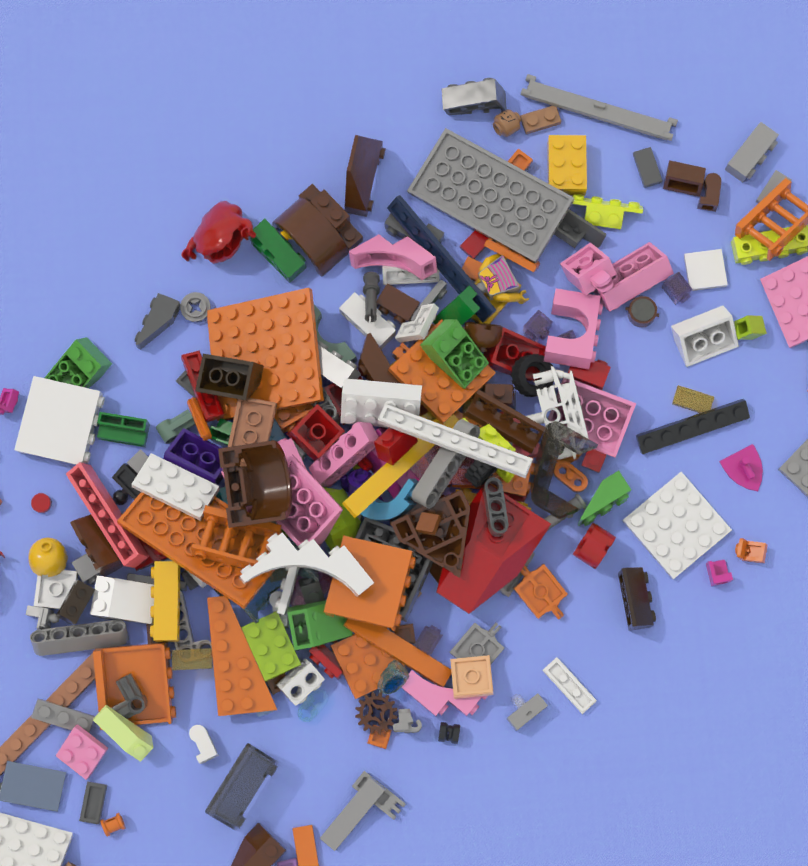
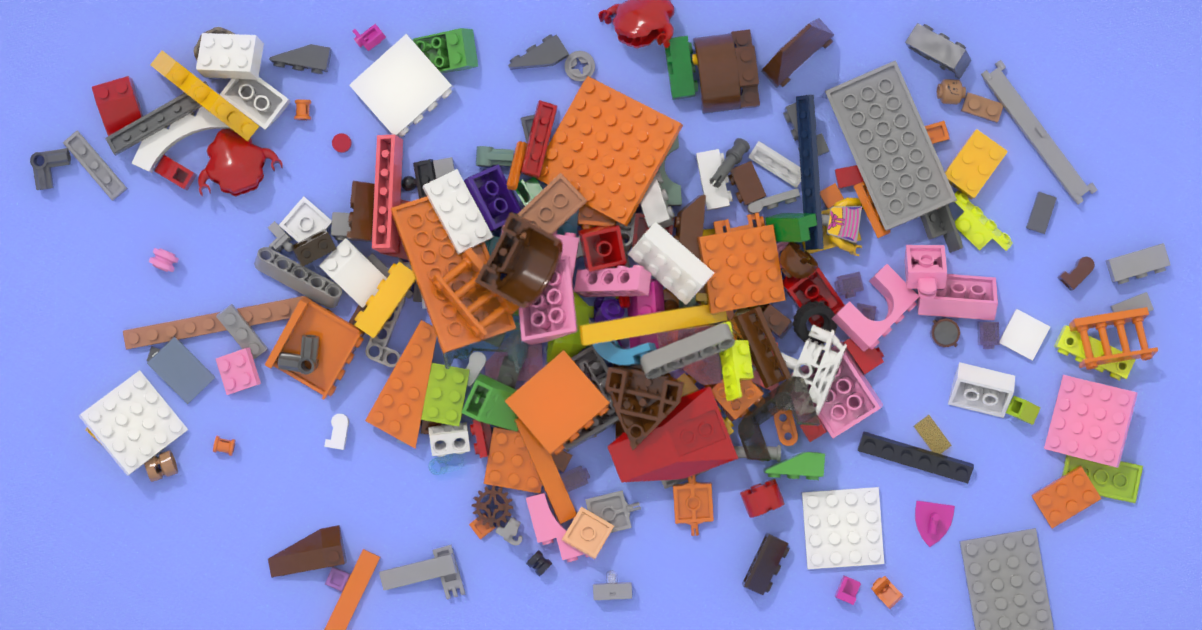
camera: 35 degrees right, 10 degrees up
yellow cylinder [28,537,68,577] -> none
dark grey tile [79,781,108,825] -> none
yellowish green slope [93,705,153,762] -> none
green piece [97,412,150,447] -> none
clear yellow tile [172,648,212,671] -> none
dark brown slope [195,354,264,401] -> none
clear smoke windscreen [205,743,279,830] -> none
white arch [239,532,374,597] -> none
white plate [275,567,300,615] -> none
bright pink arch [349,234,437,280] -> none
red brick [374,427,418,465] -> none
clear light blue rock [377,660,409,695] -> none
white tile [378,404,533,478] -> none
white plate [395,303,439,343] -> none
dark orange tile [415,512,441,535] -> none
bright green slope [420,319,489,389] -> none
black tyre [465,460,498,488] -> none
dark grey beam [483,477,508,537] -> none
white tile [542,657,597,714] -> none
reddish brown brick [663,160,706,197] -> none

